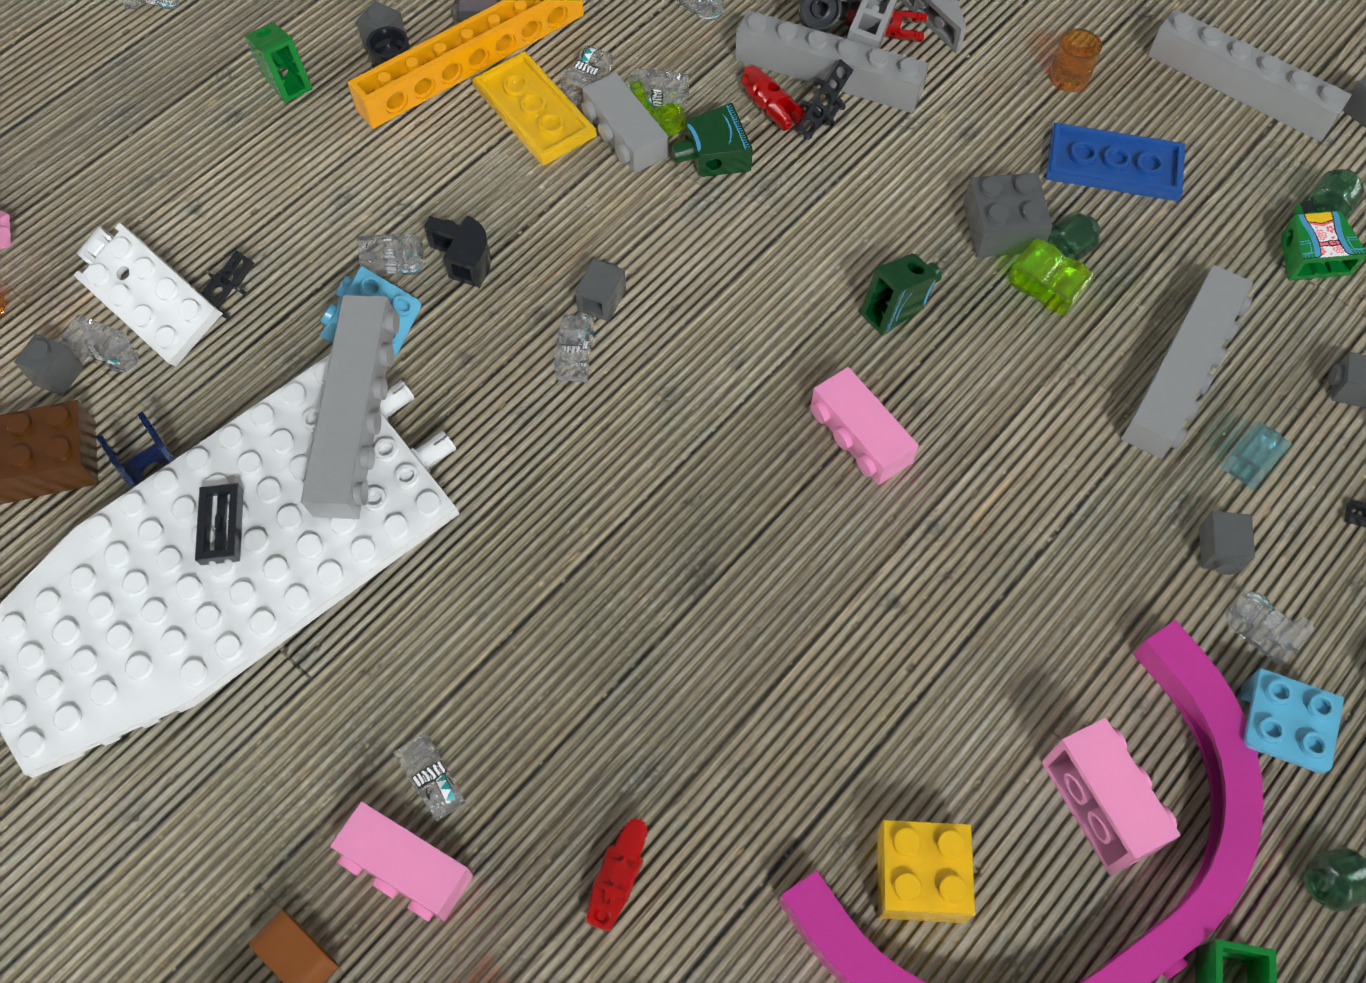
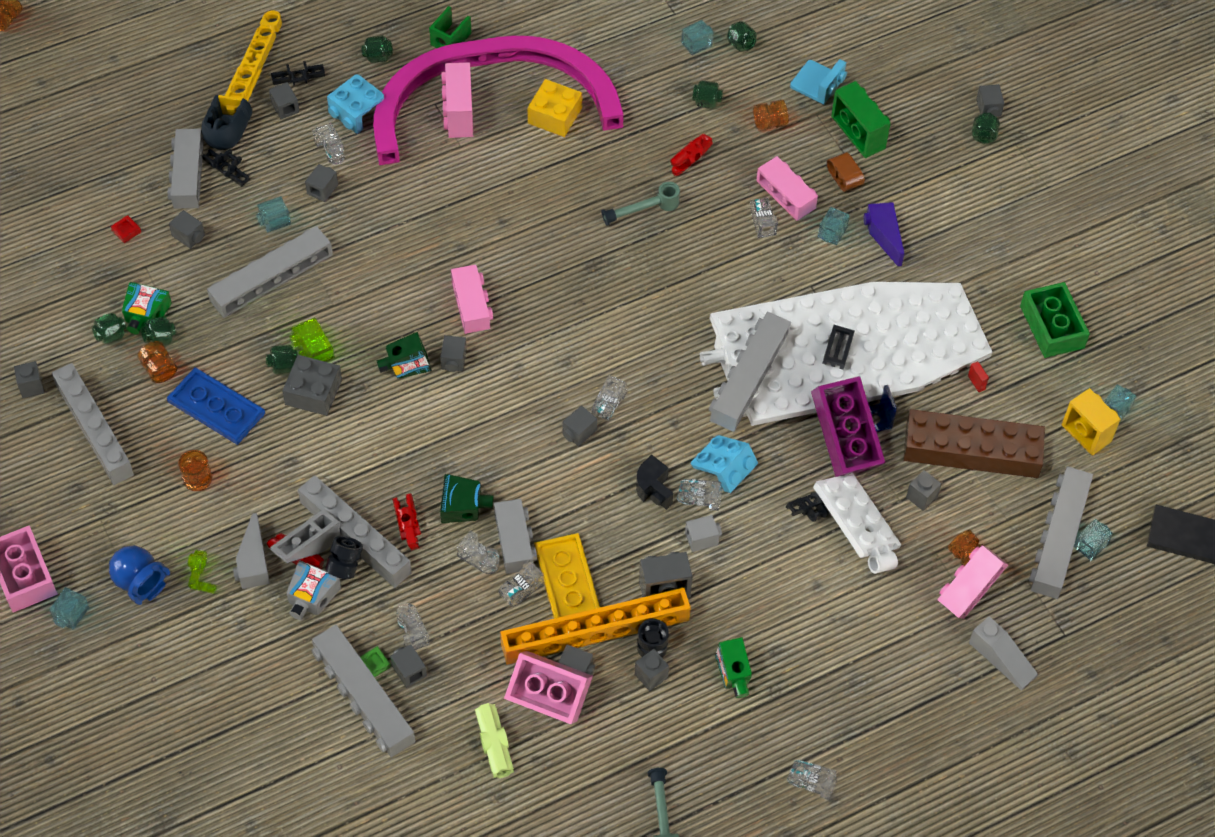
camera: 160 degrees left, 5 degrees down
clear leg [57,314,139,373] -> none
clear neon green plate [630,81,686,136] -> none
black piece [793,59,854,140] -> none
none -> clear orange wheel [137,341,178,383]
none -> clear green head [141,317,176,347]
none -> dark grey brick [441,335,467,372]
none -> sand green piece [601,182,680,226]
none -> dark grey brick [639,552,693,598]
none -> light grey brick [685,515,722,552]
none -> magenta brick [811,376,885,477]
none -> clear light blue brick [818,207,850,245]
none -> dark purple slope [863,202,905,266]

